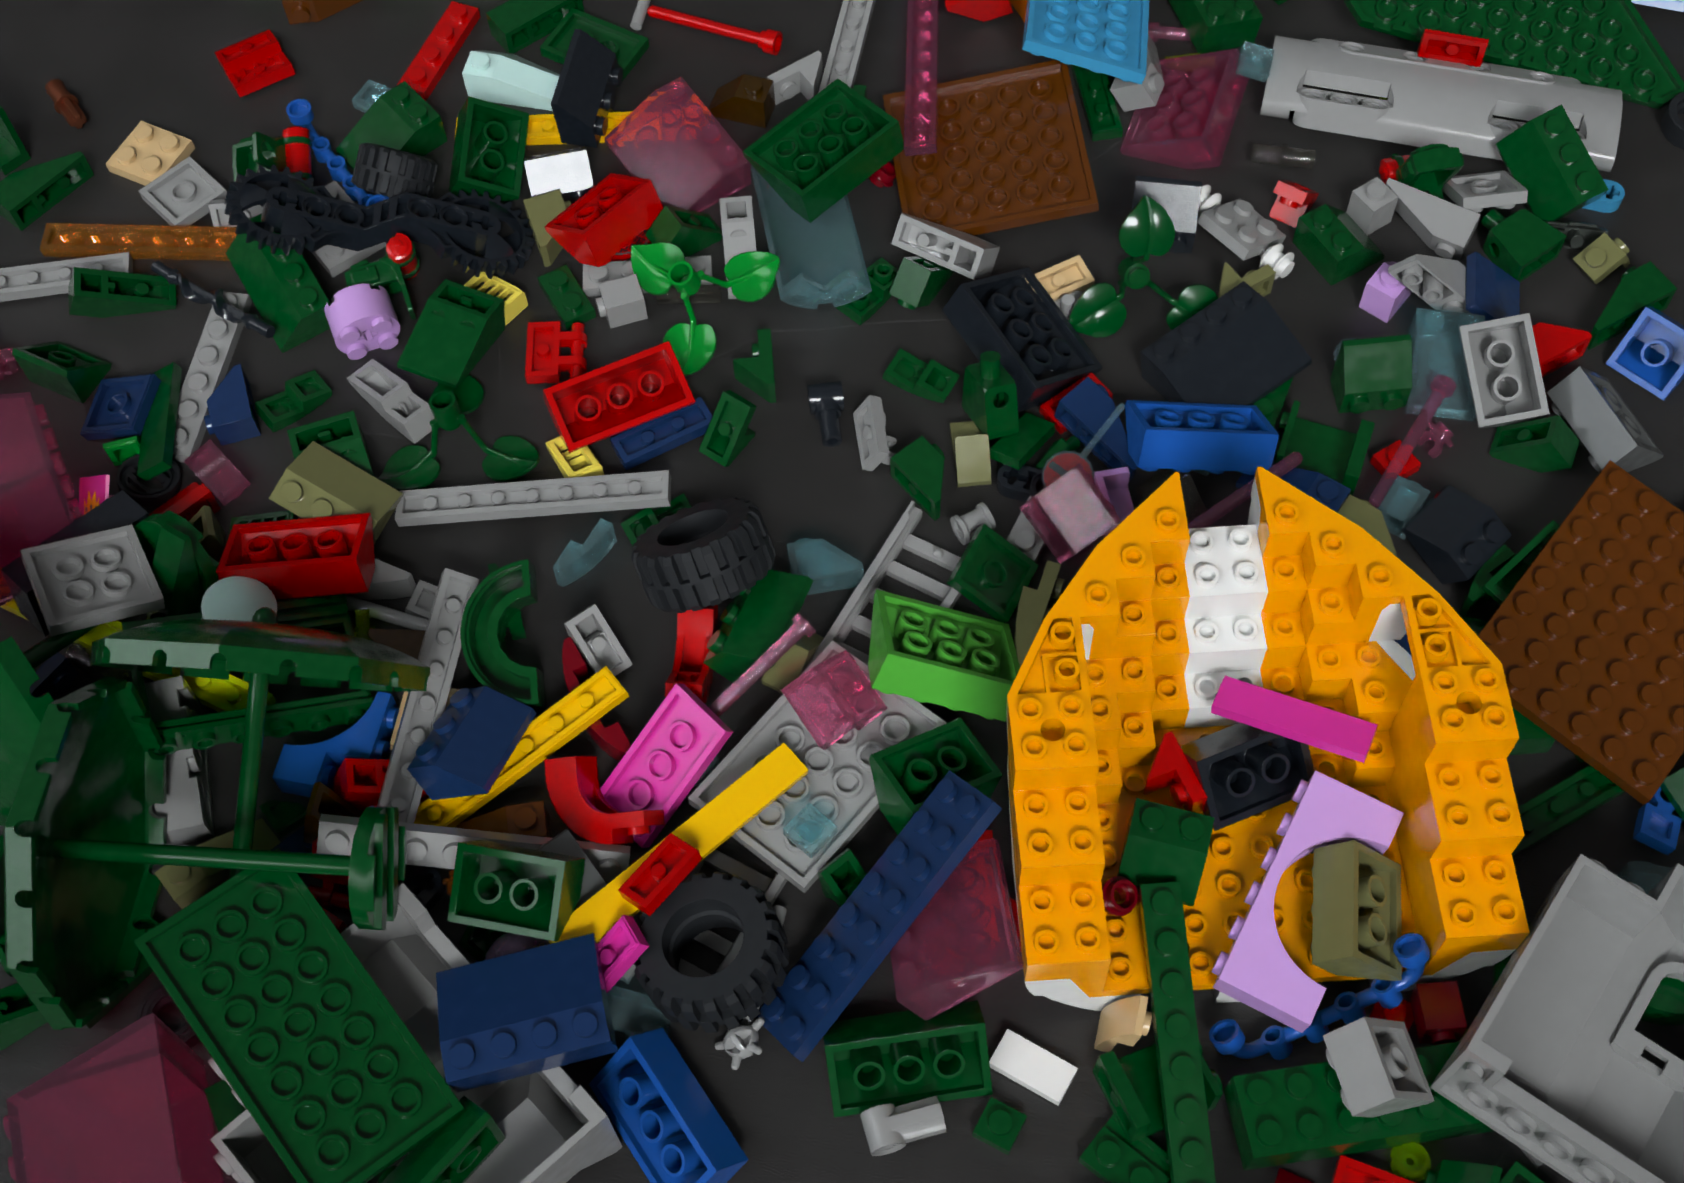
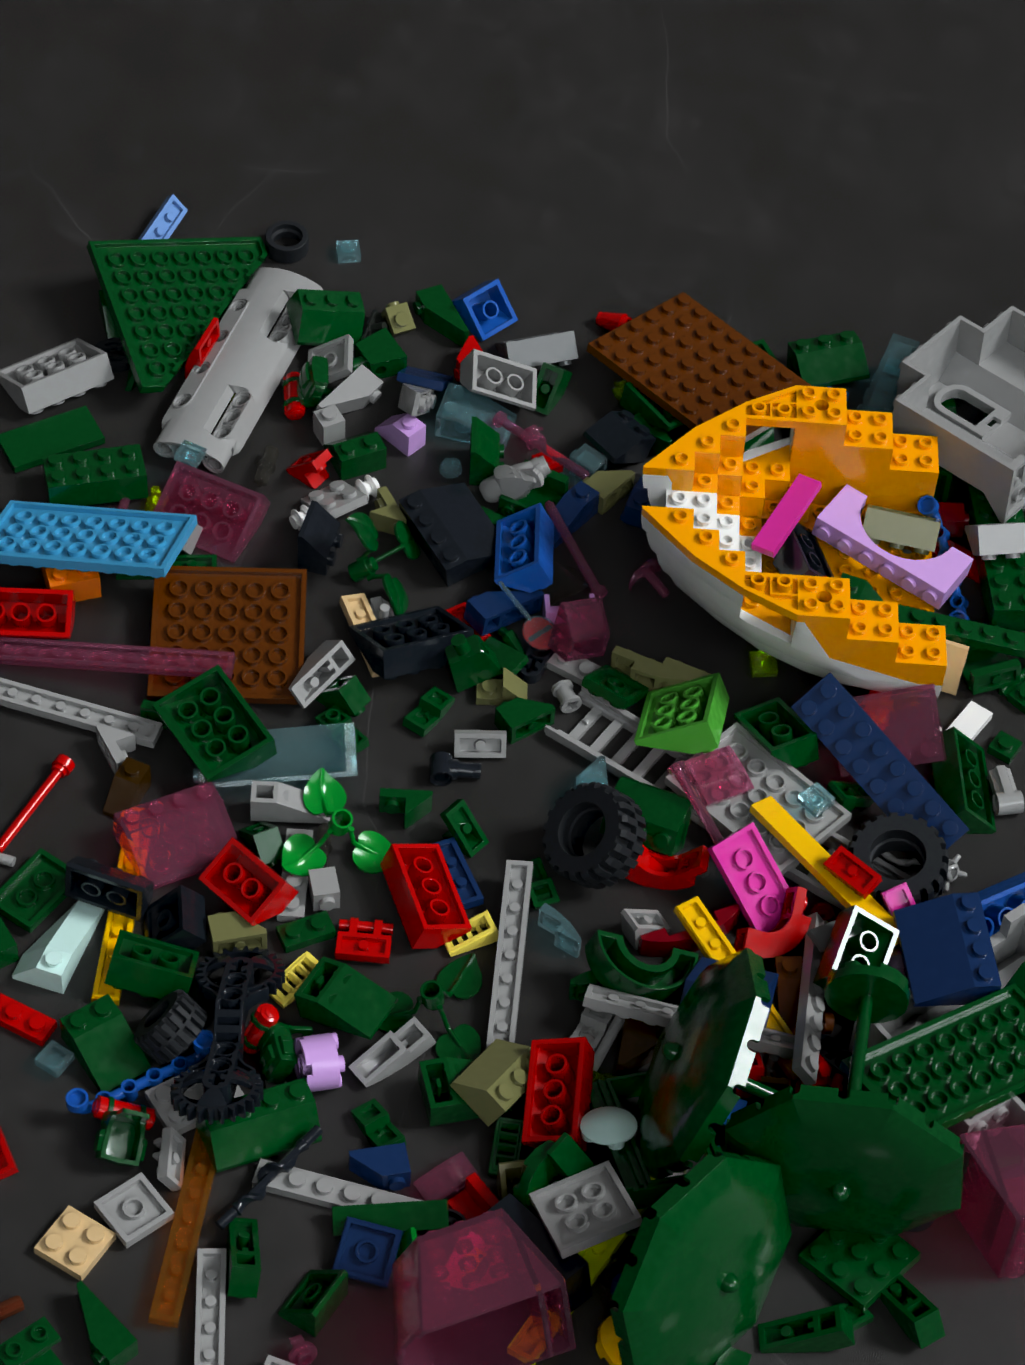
camera: 90 degrees left, 10 degrees down
none -> light grey animal [479,455,552,503]

